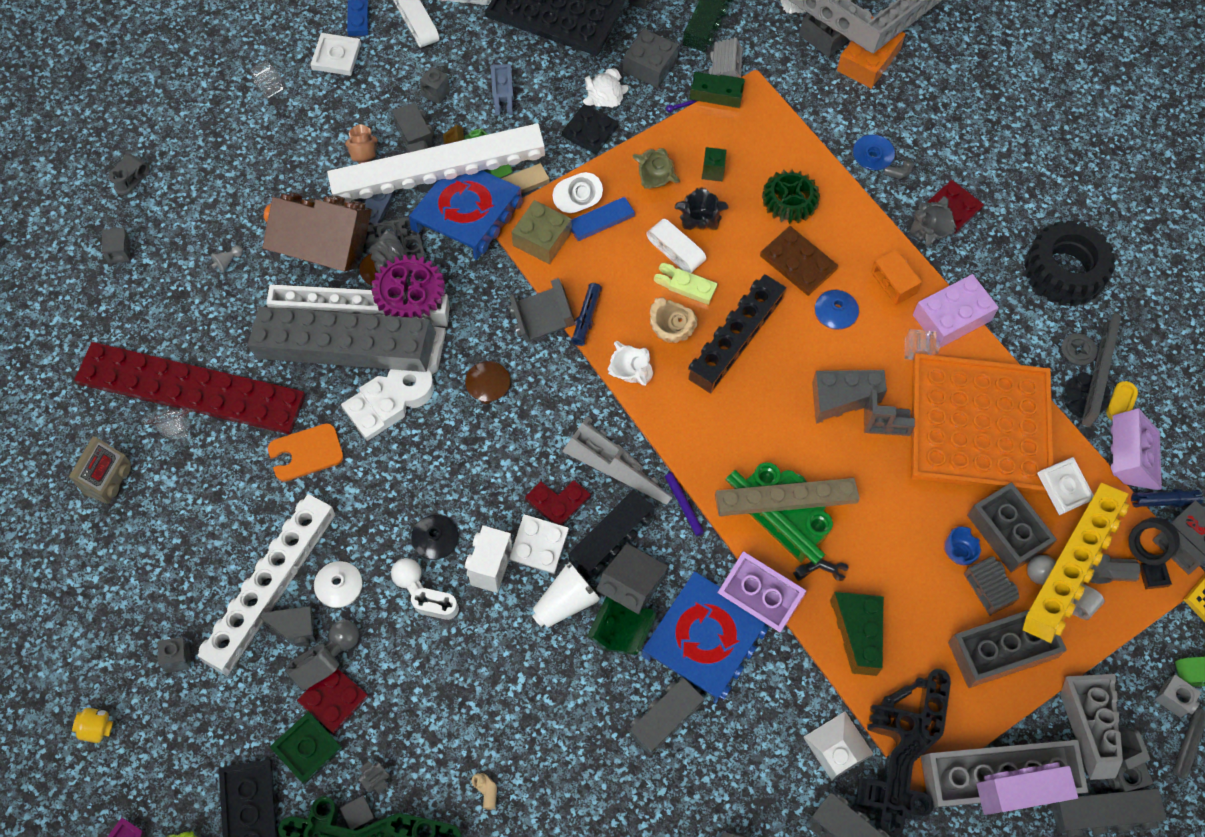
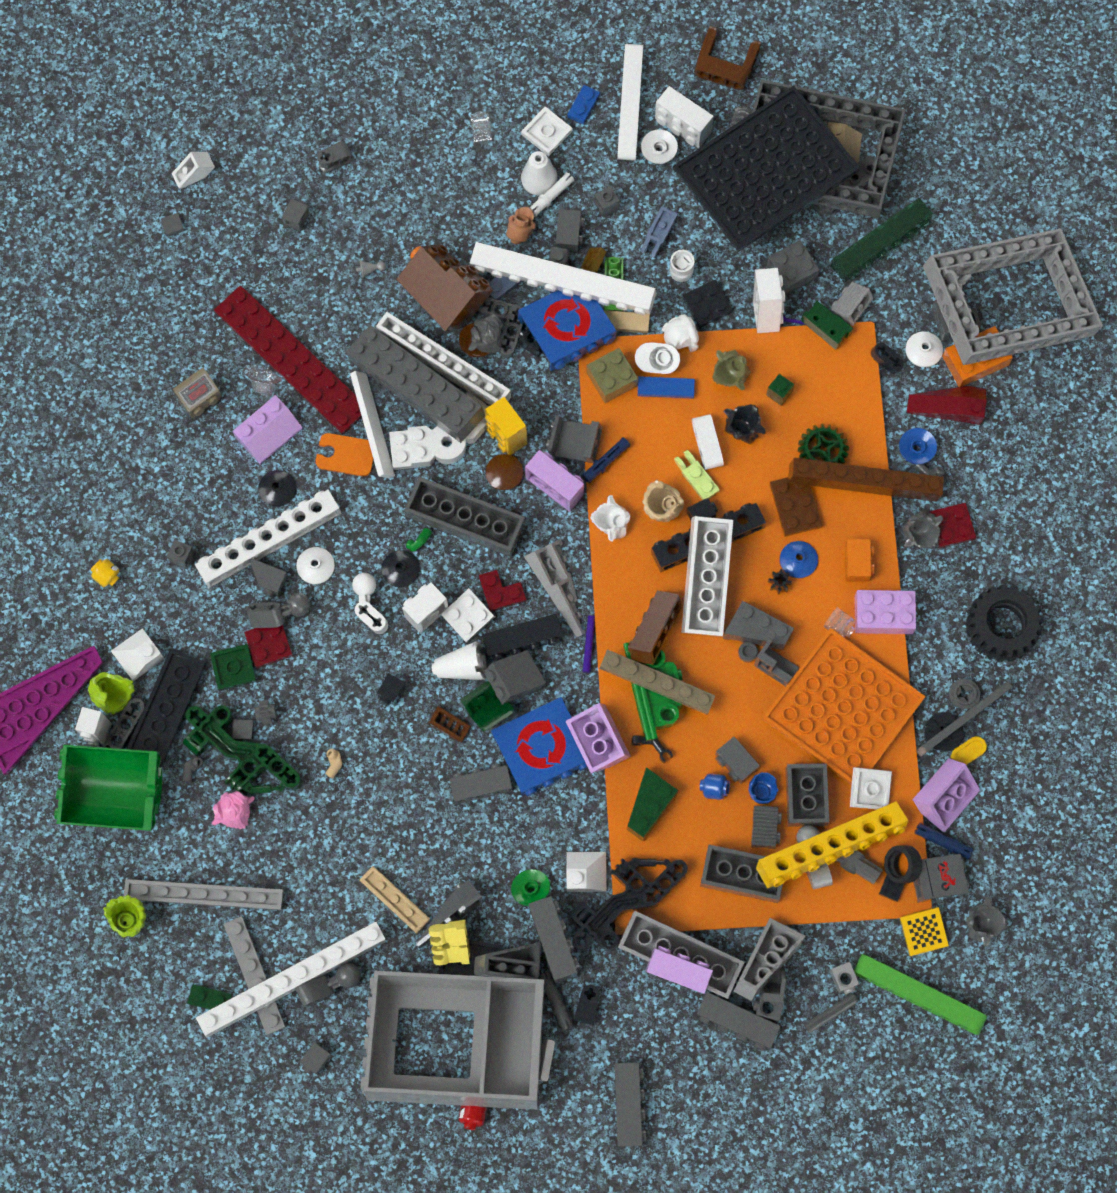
camera: 35 degrees right, 10 degrees up
magenta gear [371,254,445,318] -> none
white hair [583,68,628,108] -> none
none -> white slope [111,628,165,681]
none -> lavender slope [233,395,303,464]
none -> black dish [258,470,296,507]
none -> white tile [350,371,395,479]
none -> black brick [377,673,407,706]
none -> dark grey brick [404,477,525,557]
none -> green arm [406,528,432,552]
none -> reddish brown slope [426,706,471,743]
none -> yellow brick [485,397,528,455]
none -> green dish [511,869,550,906]
none -> black brick [519,328,543,358]
none -> white cone [521,151,557,196]
none -> lavender brick [525,450,584,512]
none -> white pin [530,172,574,217]
none -> reddish brown brick [628,590,681,665]
none -> white dish [641,130,678,164]
none -> white helmet [662,314,699,352]
none -> white wheel [670,250,695,282]
none -> white brick [681,516,733,636]
none -> black brick [687,498,718,520]
none -> blue head [700,773,730,800]
none -> dark grey brick [715,737,760,784]
none -> dark grey tile [738,642,758,662]
none -> white brick [753,268,785,333]
none -> black gear [768,569,792,594]
none -> reddish brown brick [788,458,944,502]
none -> black beam [871,343,904,374]
none -> white dish [905,332,943,367]
none -> dark red wedge [906,386,987,425]

